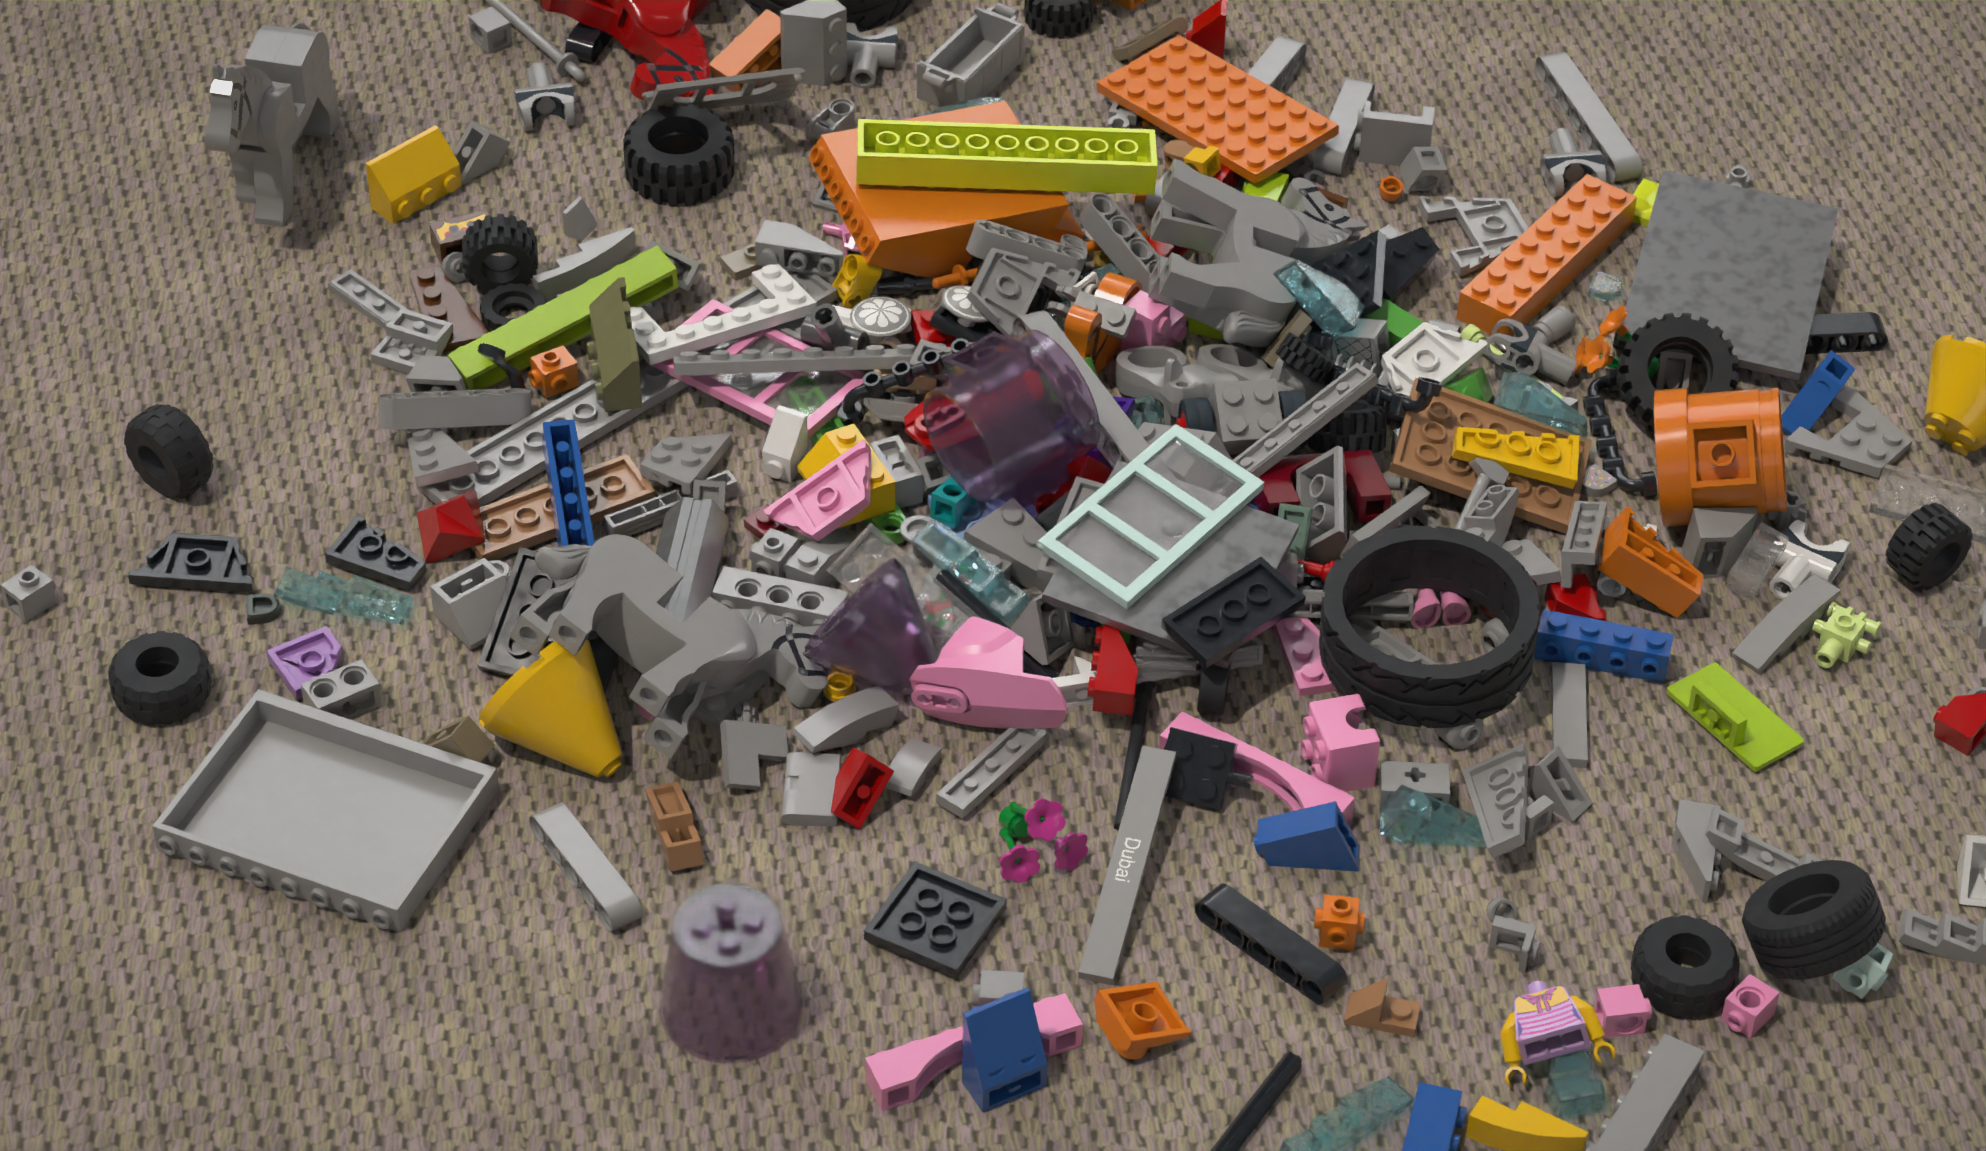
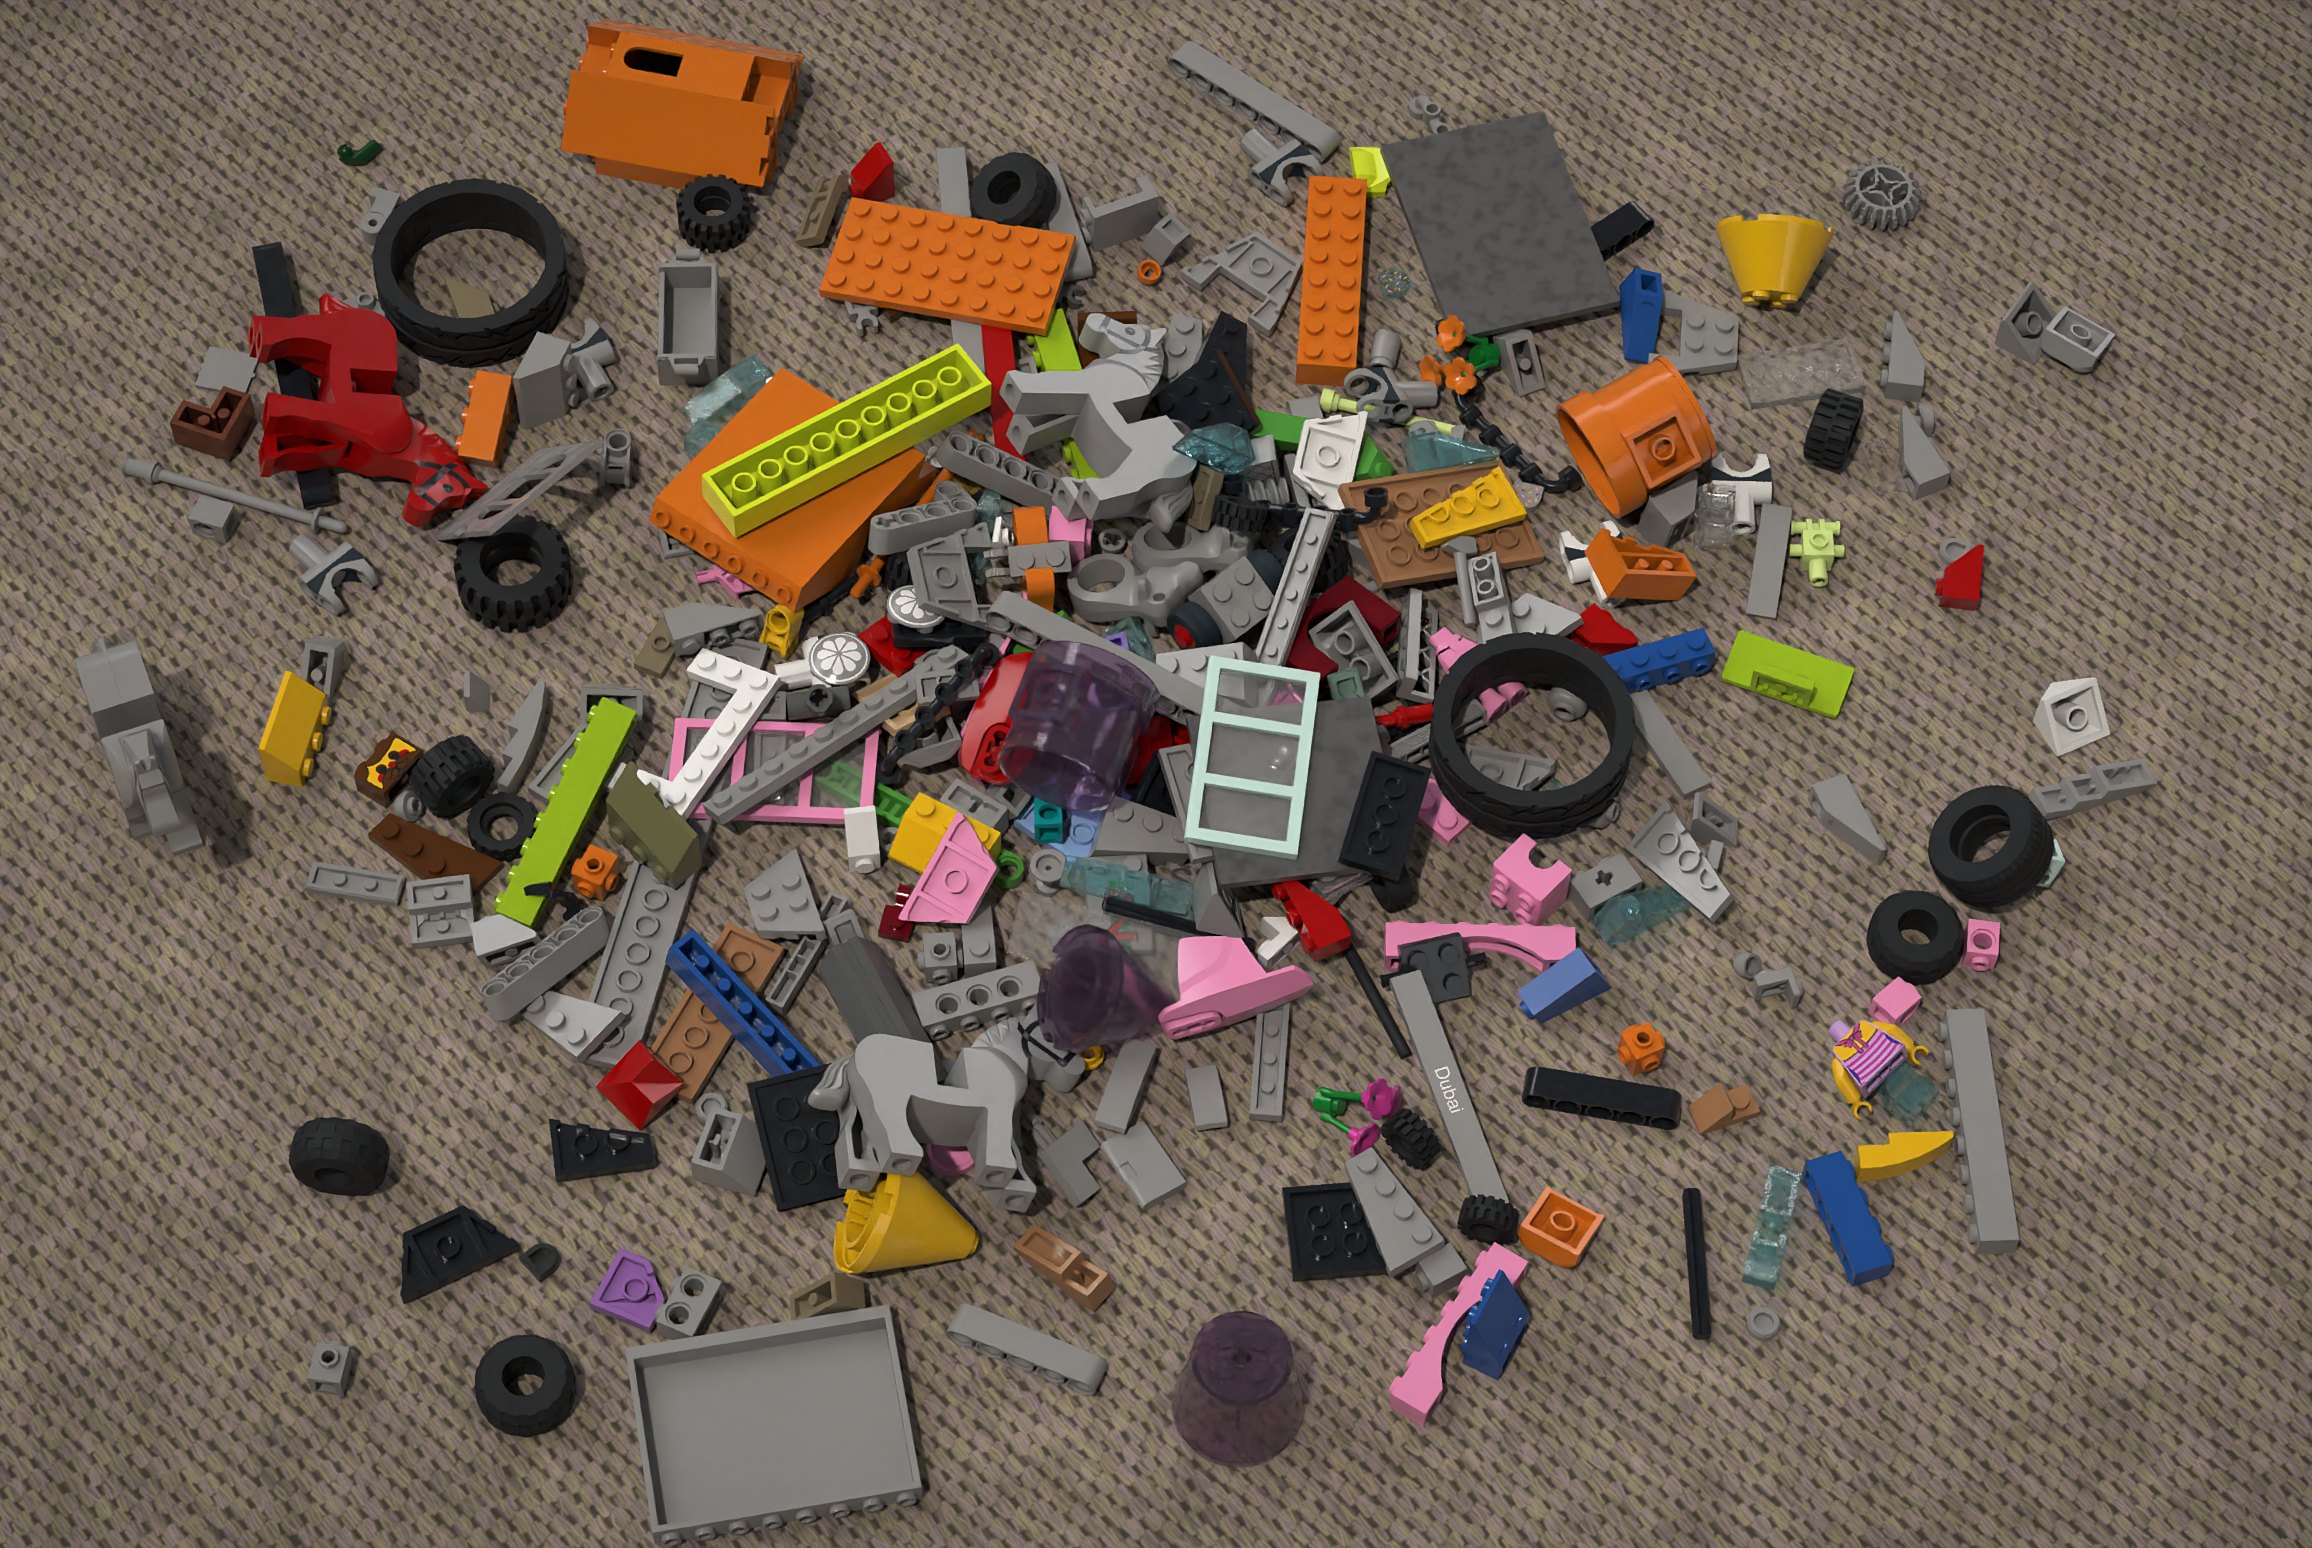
camera: 35 degrees left, 15 degrees up
clear light blue slope [274,566,415,625] -> none
red slope [831,747,895,830] -> none
yellow leg [1163,140,1221,177] -> none
light grey fence [1561,501,1607,588] -> none
black tyre [1616,312,1739,428] -> none
light grey slope [1705,806,1824,881] -> none
none -> black tyre [969,152,1057,229]
none -> light grey bush [1098,528,1125,555]
none -> light grey wing [1344,1147,1445,1278]
none -> black tyre [1381,1108,1441,1169]
none -> black tyre [1457,1194,1520,1246]

